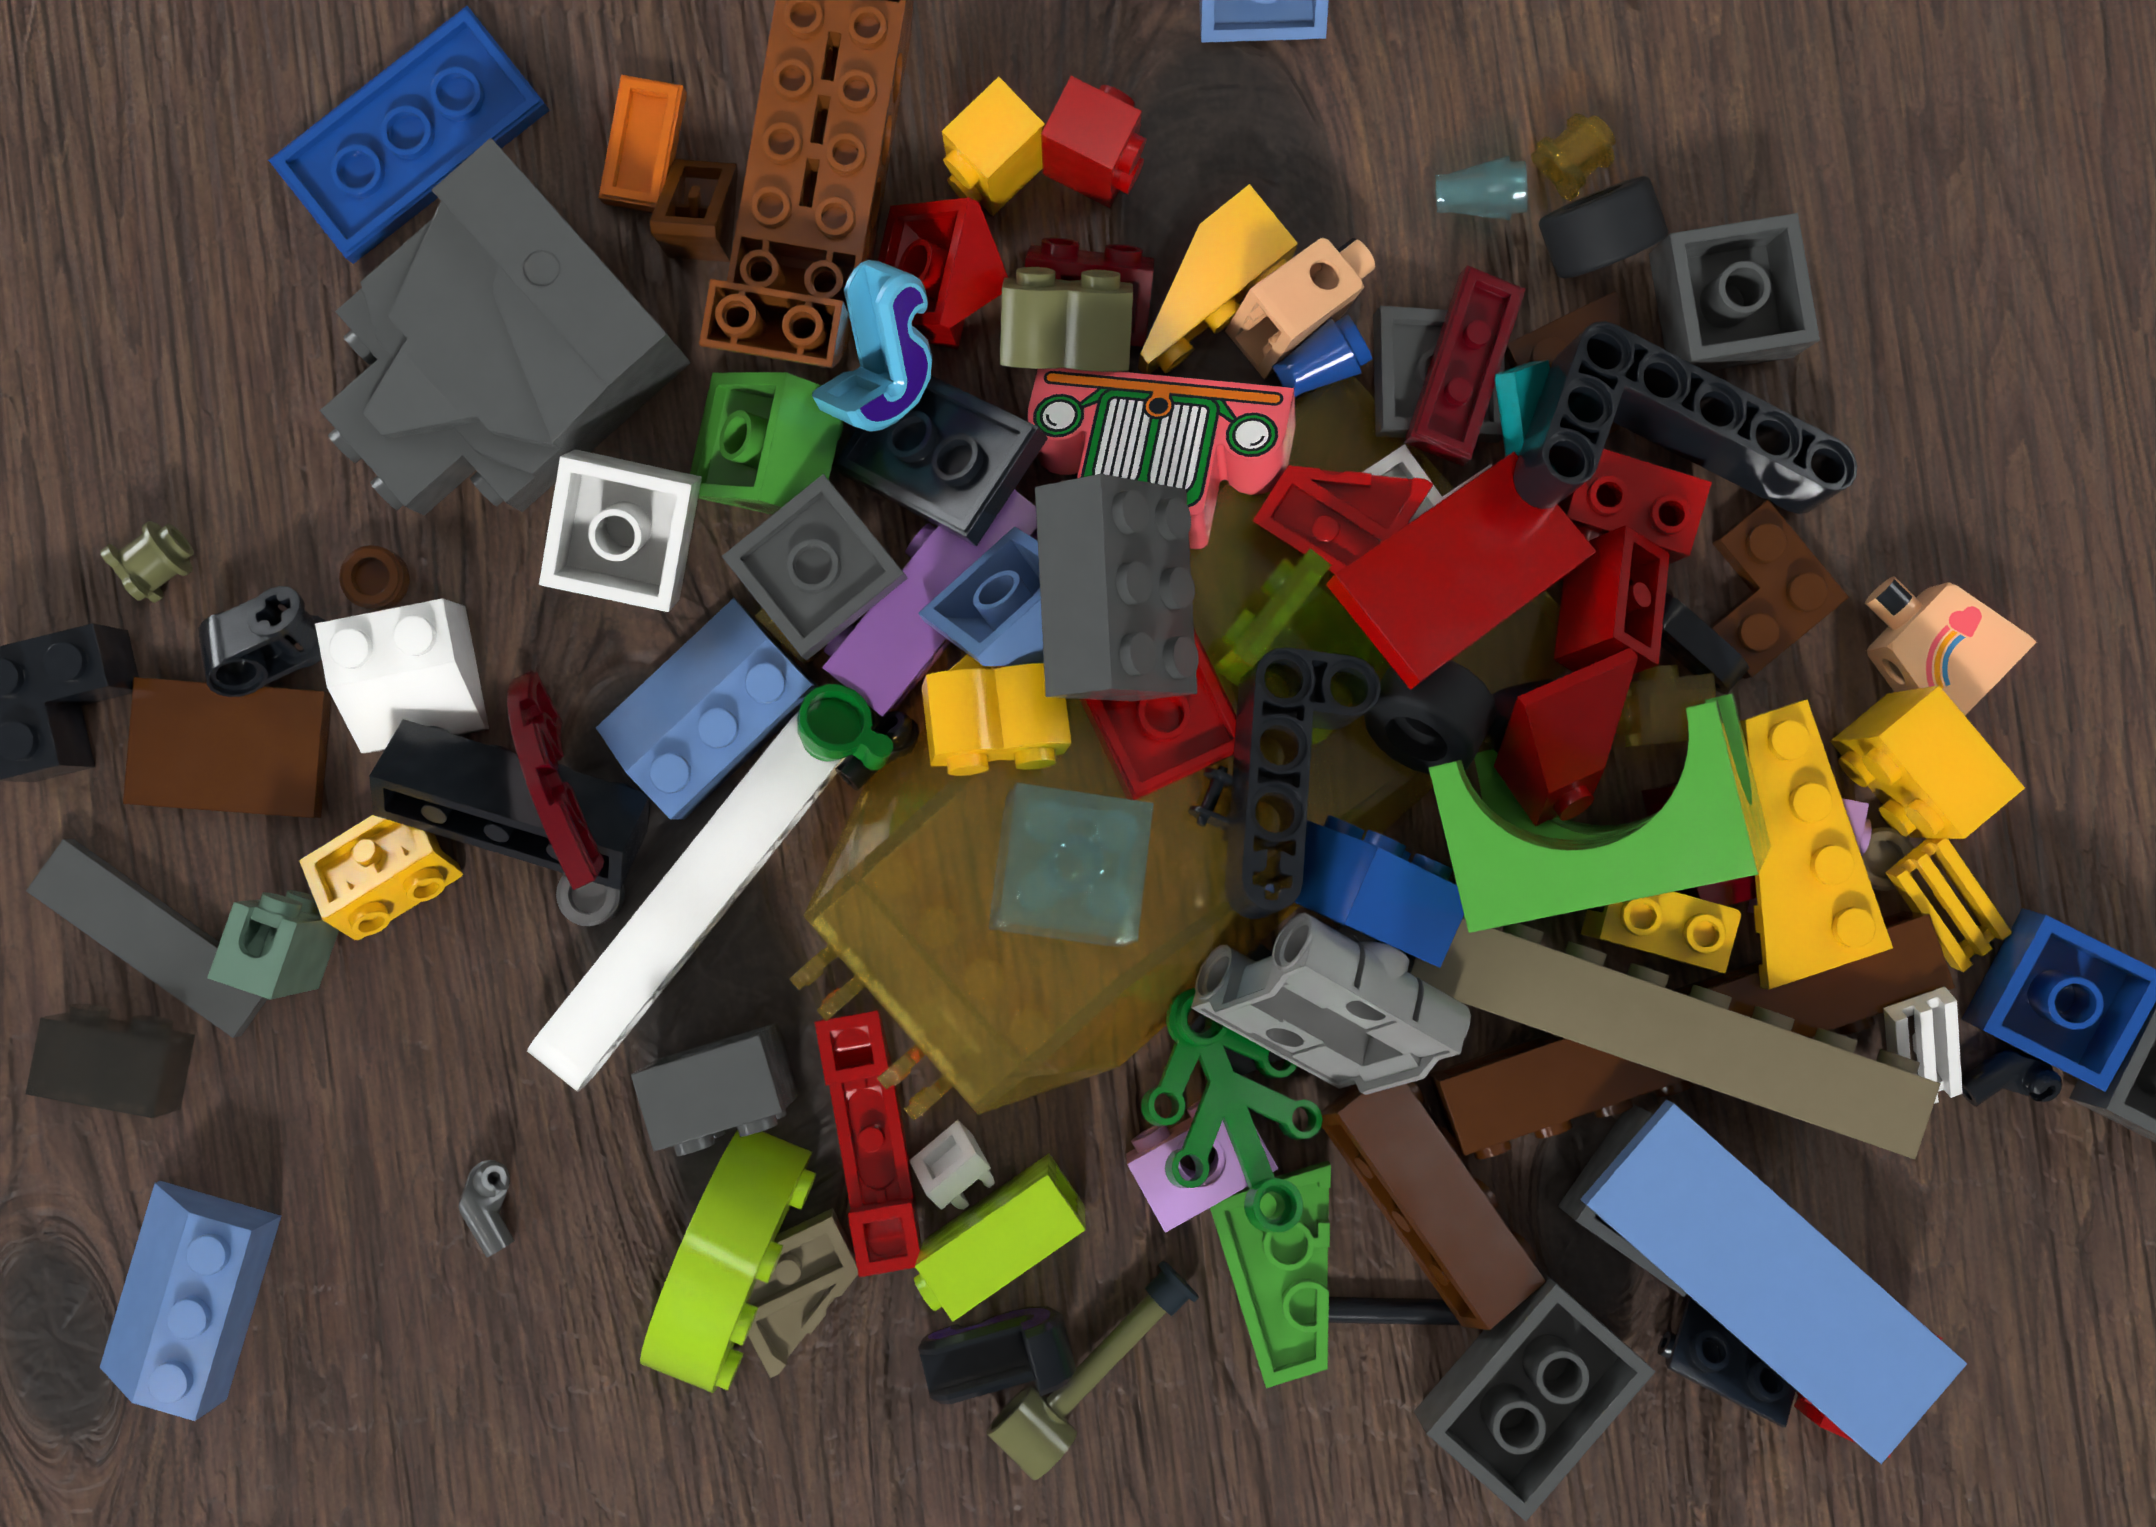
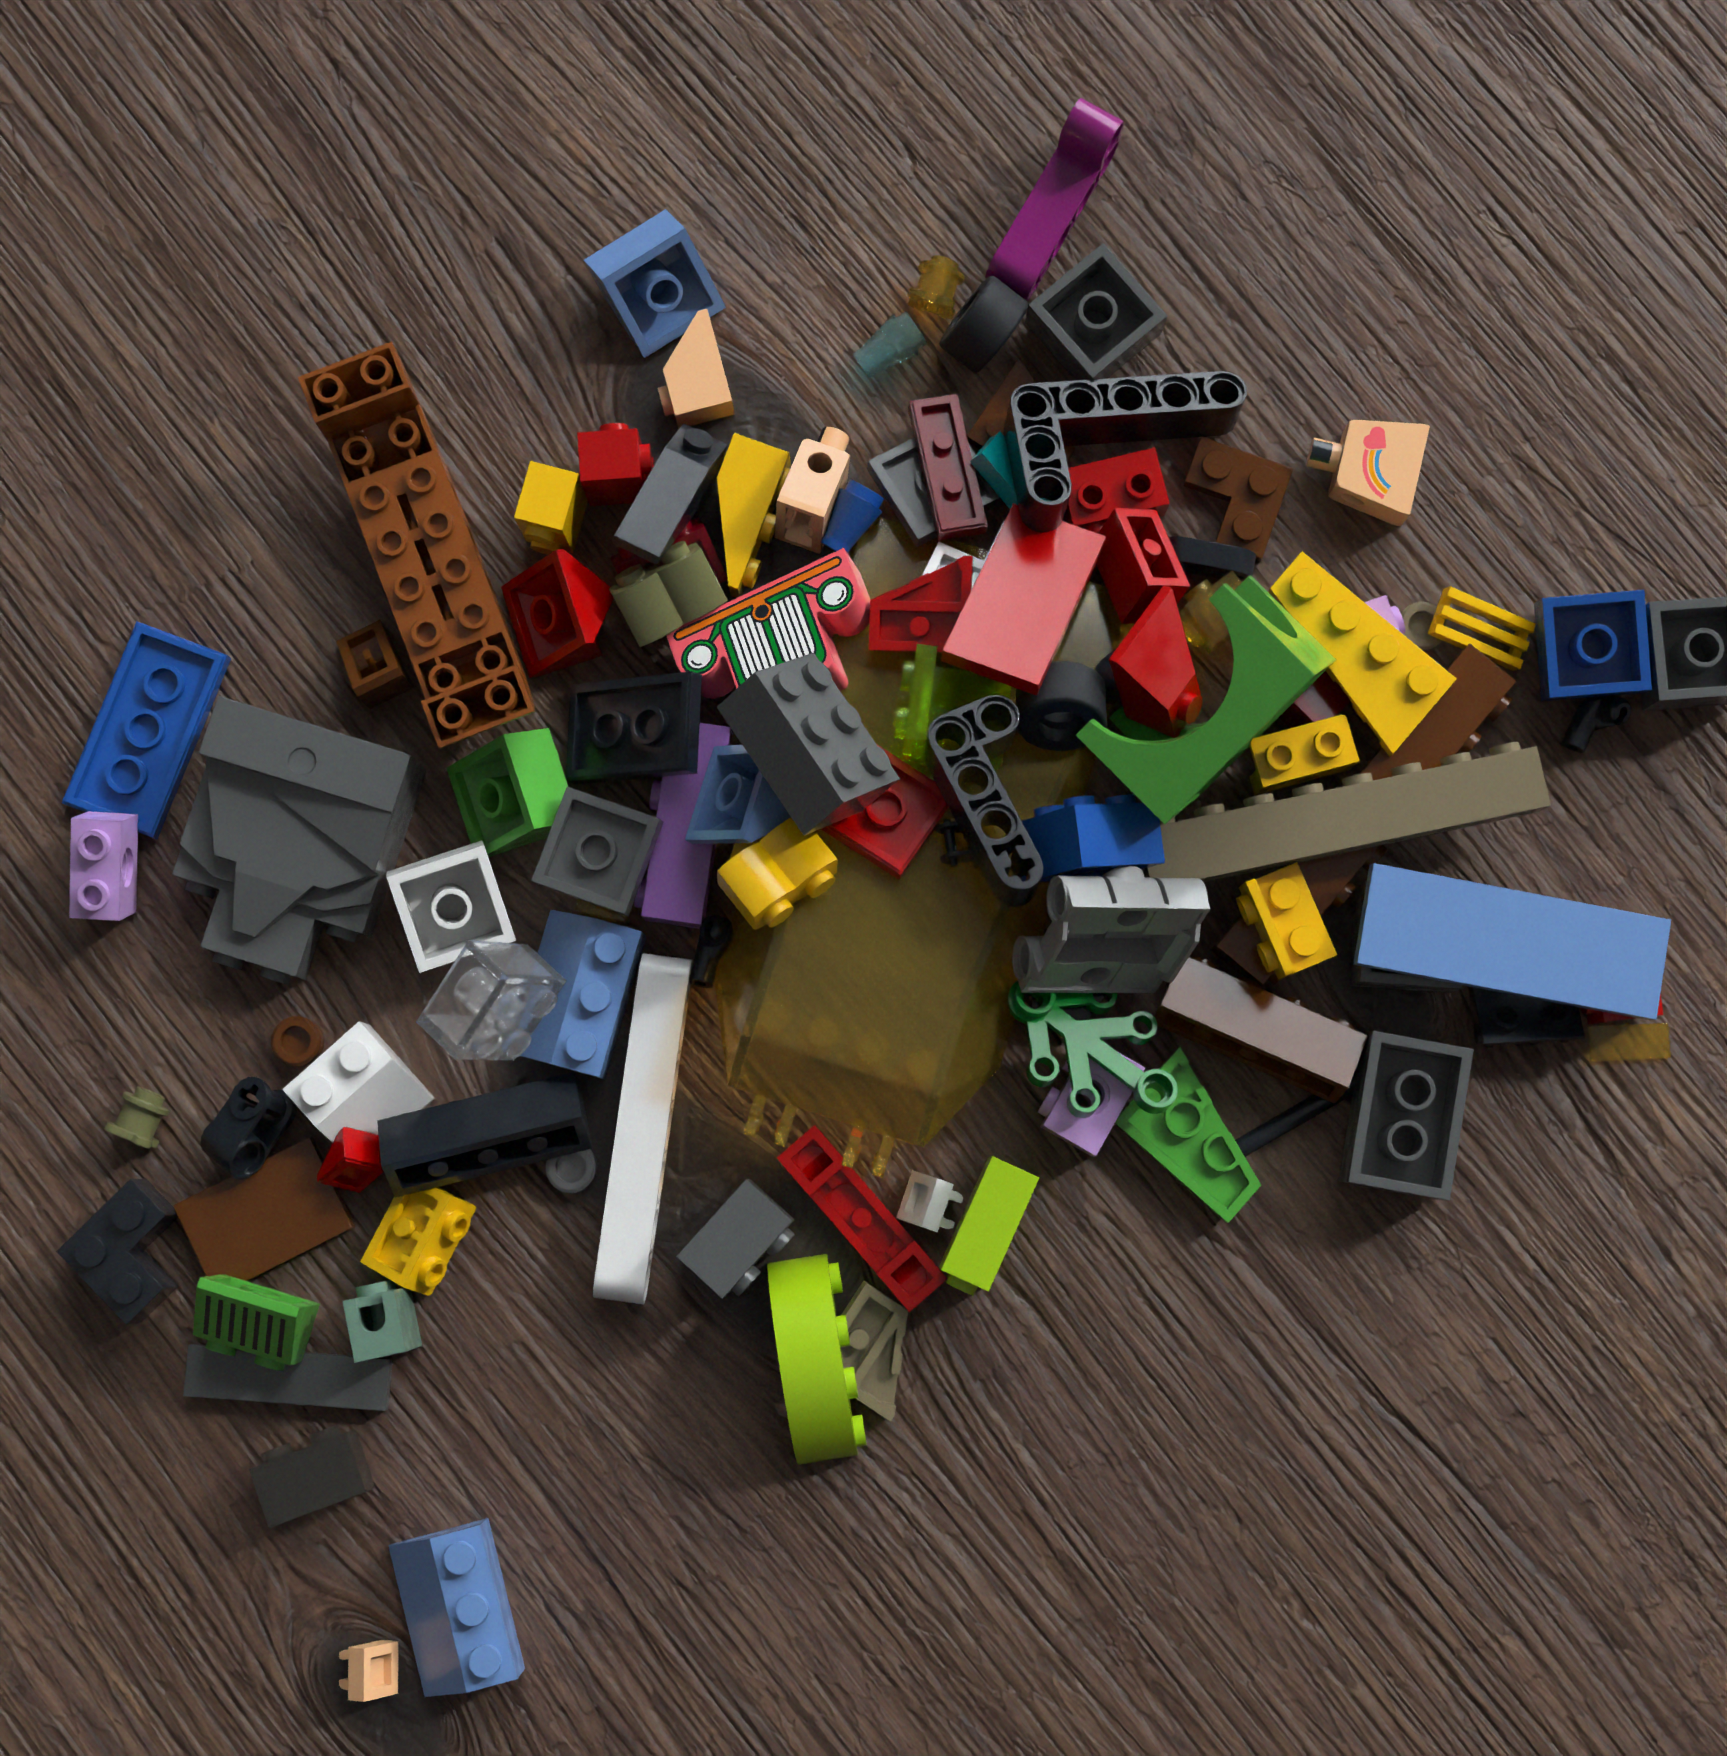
camera: 25 degrees left, 5 degrees down
dark grey arm [458,1160,515,1258] -> none
dark red tile [507,670,605,890] -> none
orange tile [598,75,687,213] -> none
green piece [797,684,893,770] -> none
medium azure animal [812,260,932,432] -> none
black animal [918,1306,1076,1404] -> none
olive piece [986,1260,1199,1480] -> none
clear light blue brick [989,783,1153,948] -> none
yellow brick [1830,685,2025,839] -> none
white tile [1883,987,1963,1104] -> none
none -> lavender brick [69,811,138,921]
none -> bright green slope [193,1274,320,1371]
none -> red slope [317,1127,384,1193]
none -> light nougat tile [339,1640,398,1702]
none -> clear brick [416,940,567,1060]
none -> slope [612,424,728,564]
none -> light nougat slope [658,309,735,429]
none -> magenta beam [985,98,1124,301]
none -> yellow bracket [1236,862,1337,980]
none -> clear yellow window [1588,1022,1671,1062]

